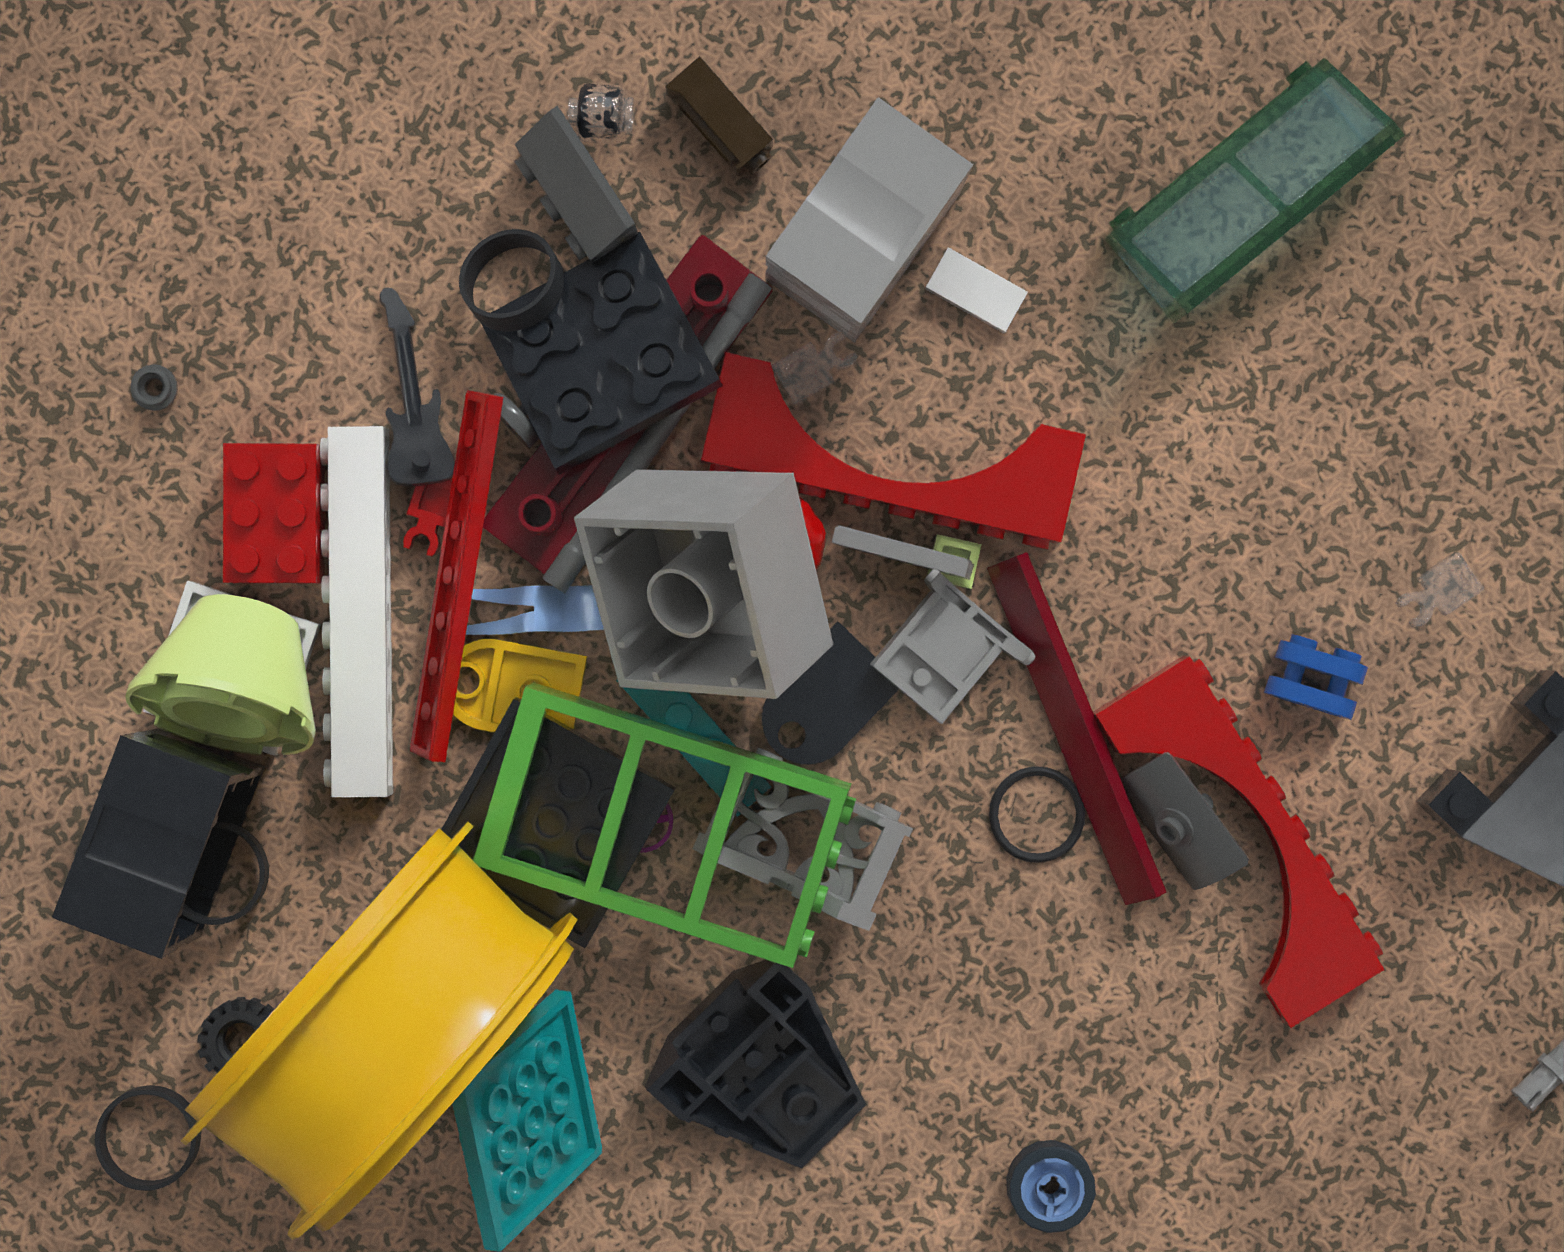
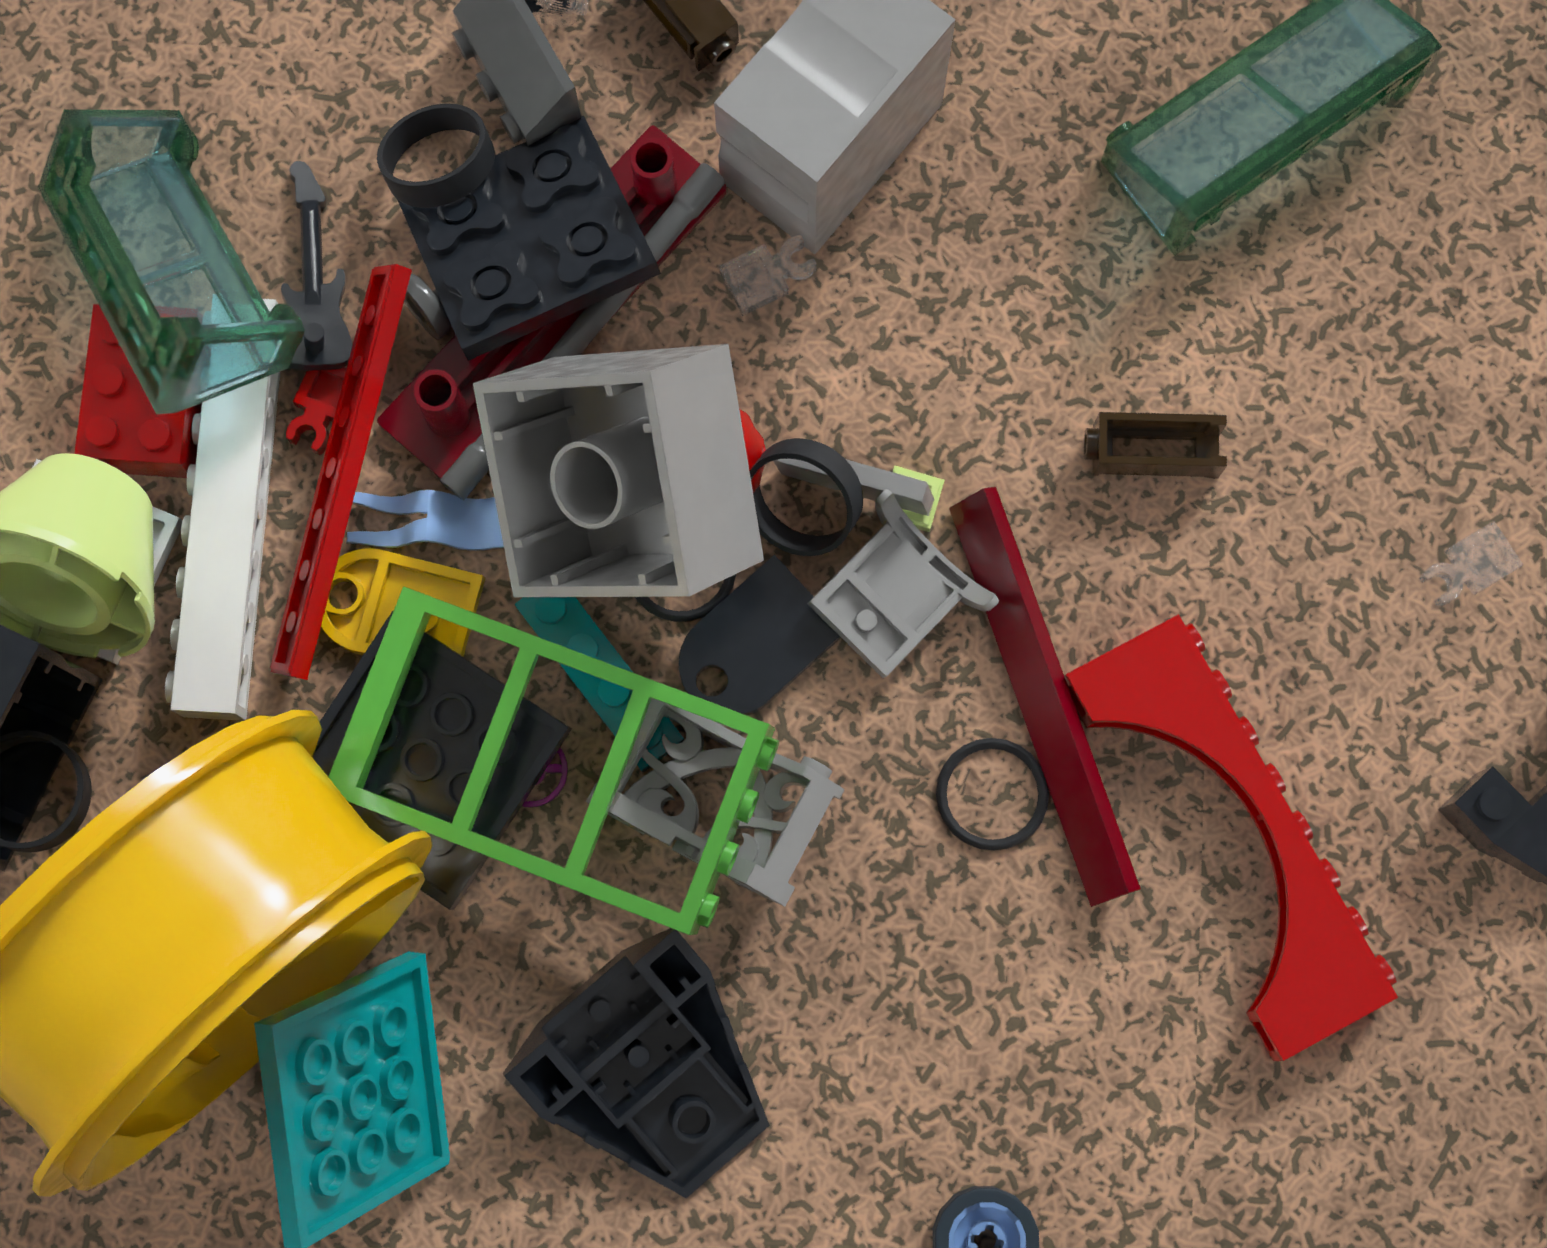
camera: 10 degrees right, 10 degrees down
dark grey plate [131,364,178,411] -> none
red arch [701,352,1086,550] -> none
white tile [925,247,1028,333] -> none
dark grey shield [1120,752,1249,890] -> none
blue brick [1264,634,1368,720] -> none
none -> windscreen [38,109,305,414]
none -> black tyre [750,438,863,556]
none -> dark brown window [1084,412,1227,479]

